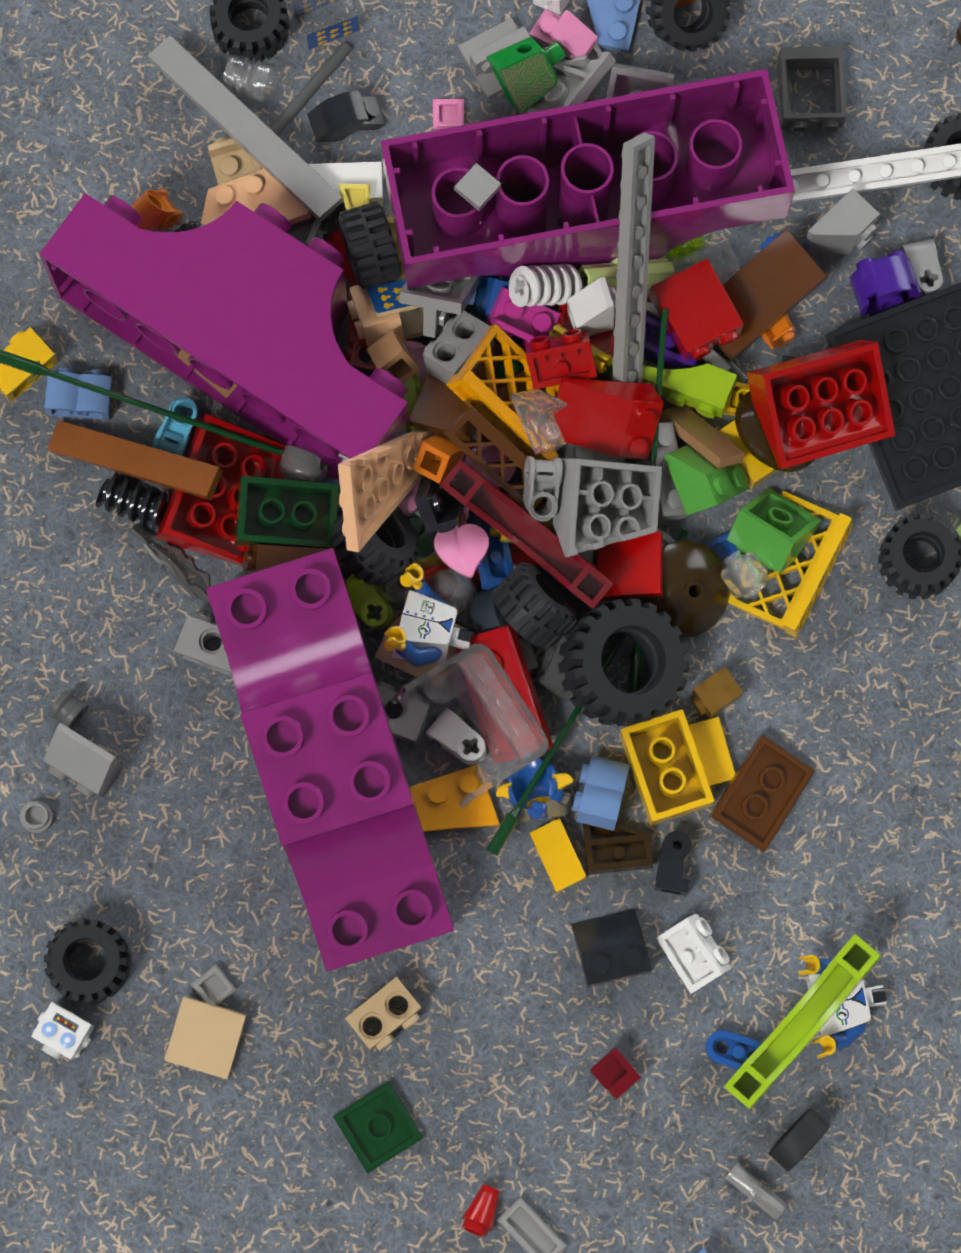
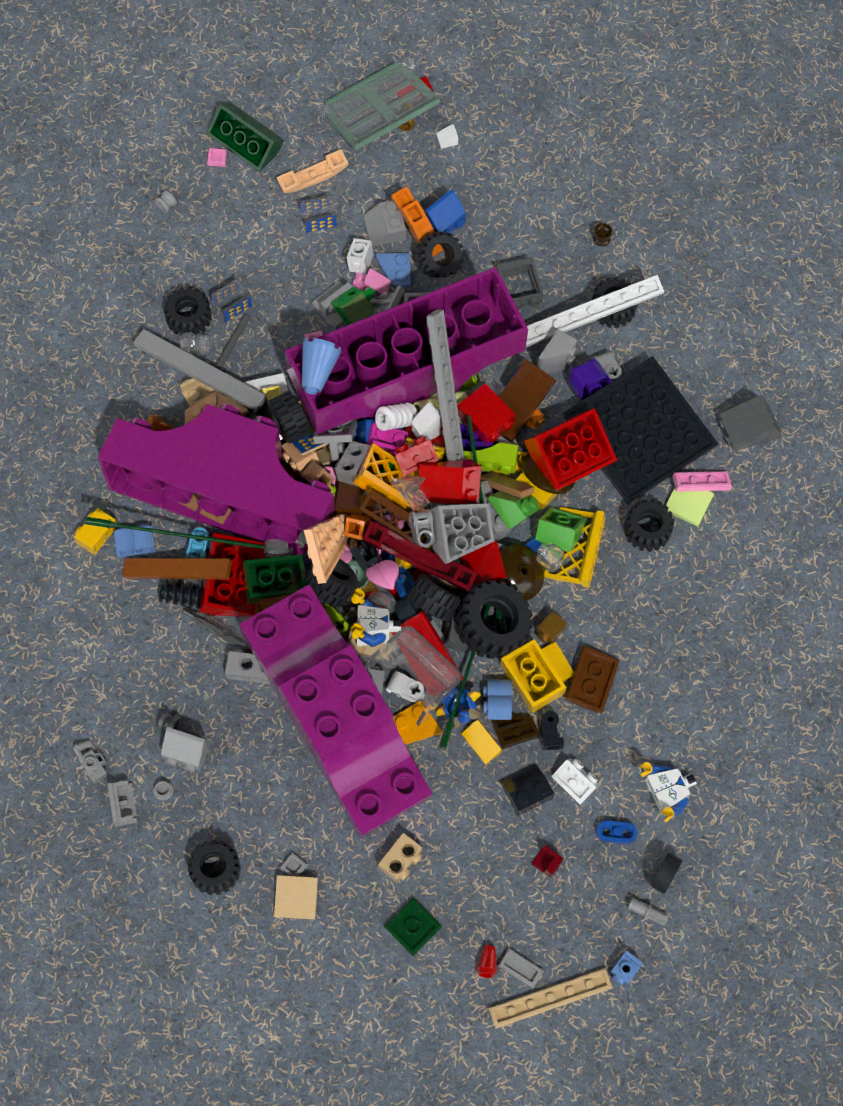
camera: 15 degrees left, 10 degrees down
white head [31,1002,95,1061] -> none
black brick [307,91,385,142] -> none
light grey tile [454,163,501,211] -> none
lime arch [724,934,882,1109] -> none
none -> medium blue cone [302,338,342,395]

